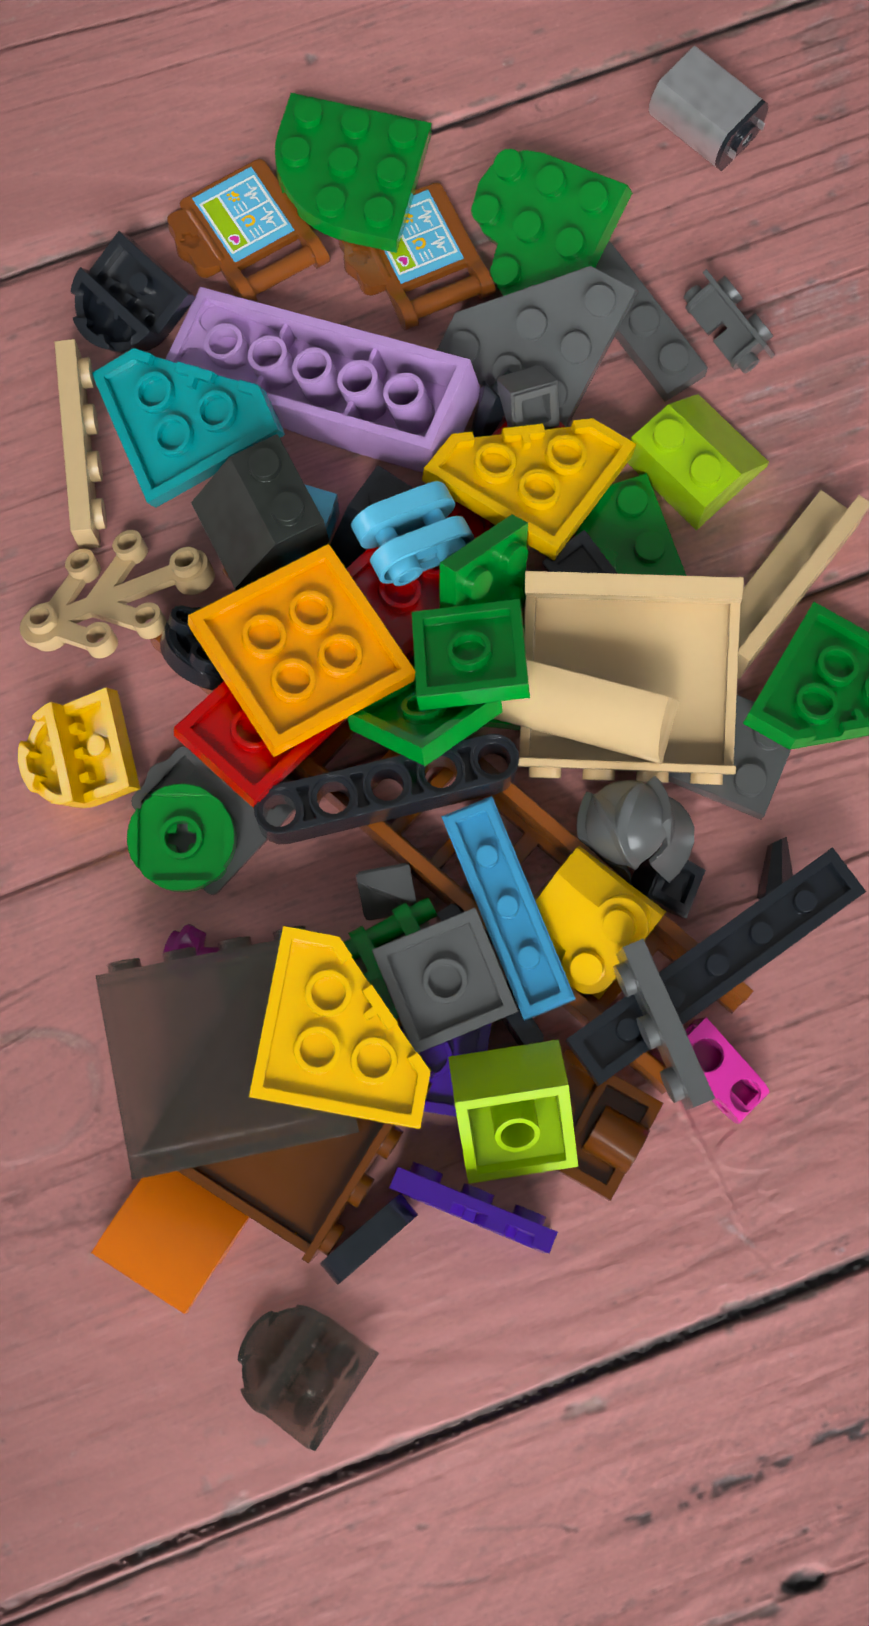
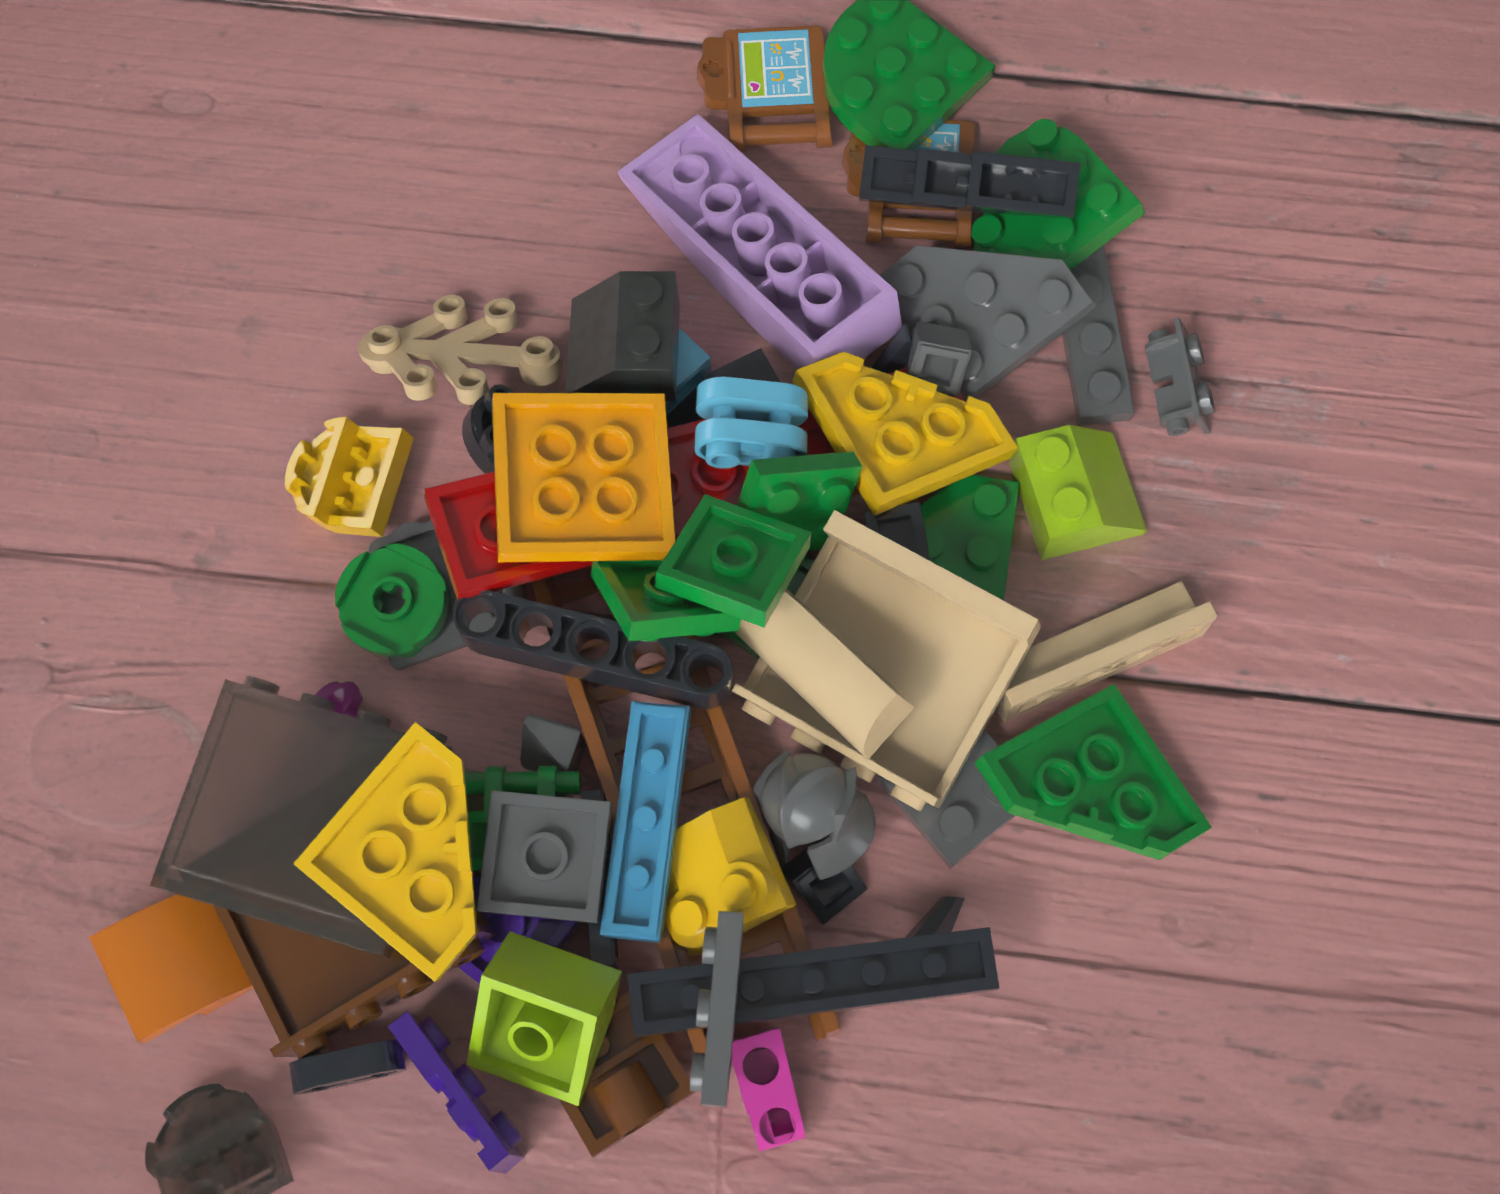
camera: 30 degrees right, 5 degrees down
tan plate [54,339,107,549] -> none
black slope [71,231,197,354] -> none
teal plate [92,348,285,508] -> none
flat silver piece [649,46,768,171] -> none
none -> black slope [859,145,1081,218]

